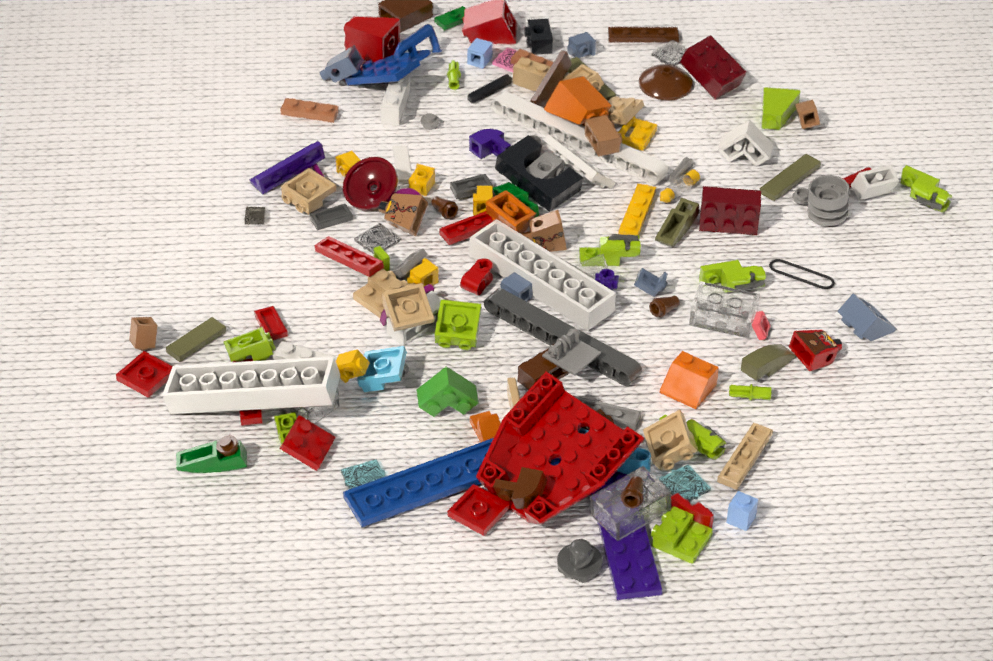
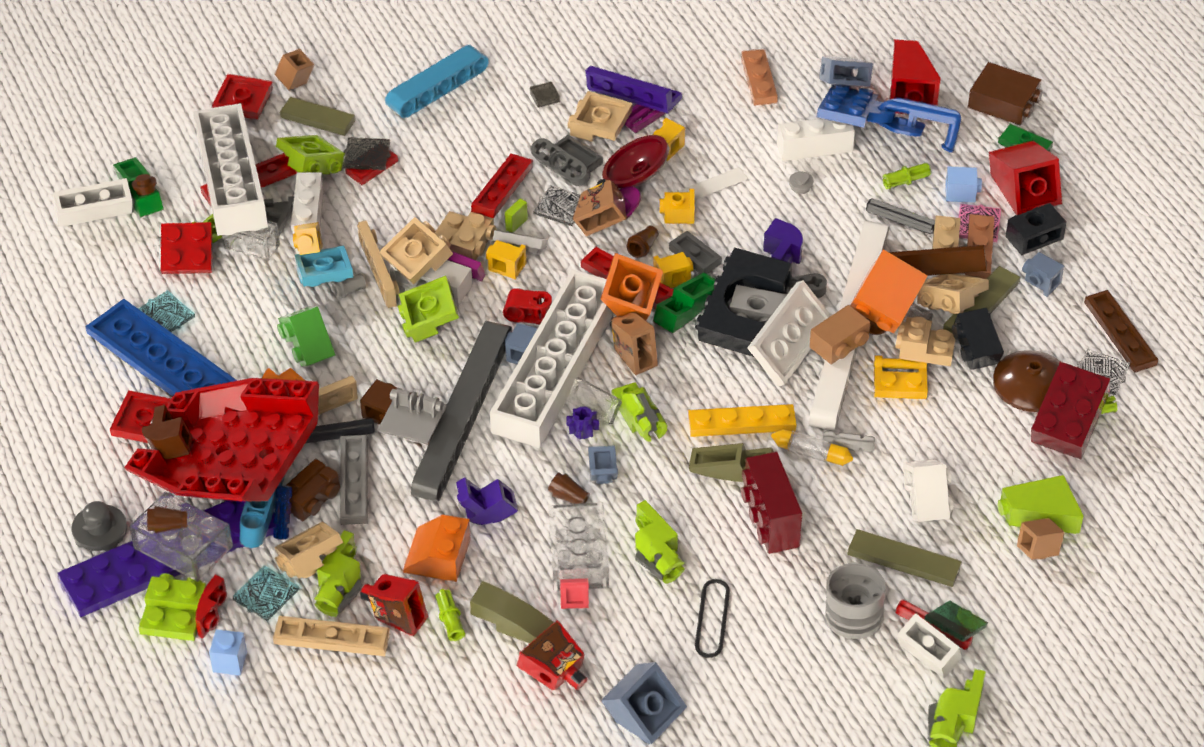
camera: 70 degrees right, 5 degrees up
none -> white brick [53,178,132,227]
none -> clear smoke piece [343,137,391,170]
none -> tan plate [357,220,399,308]
none -> red torso [360,574,429,636]
none -> dark azure beam [385,45,489,118]
none -> dark purple brick [456,477,518,525]
none -> dark grey beam [531,138,590,186]
none -> clear green piece [924,600,988,642]
none -> black brick [952,307,1004,370]

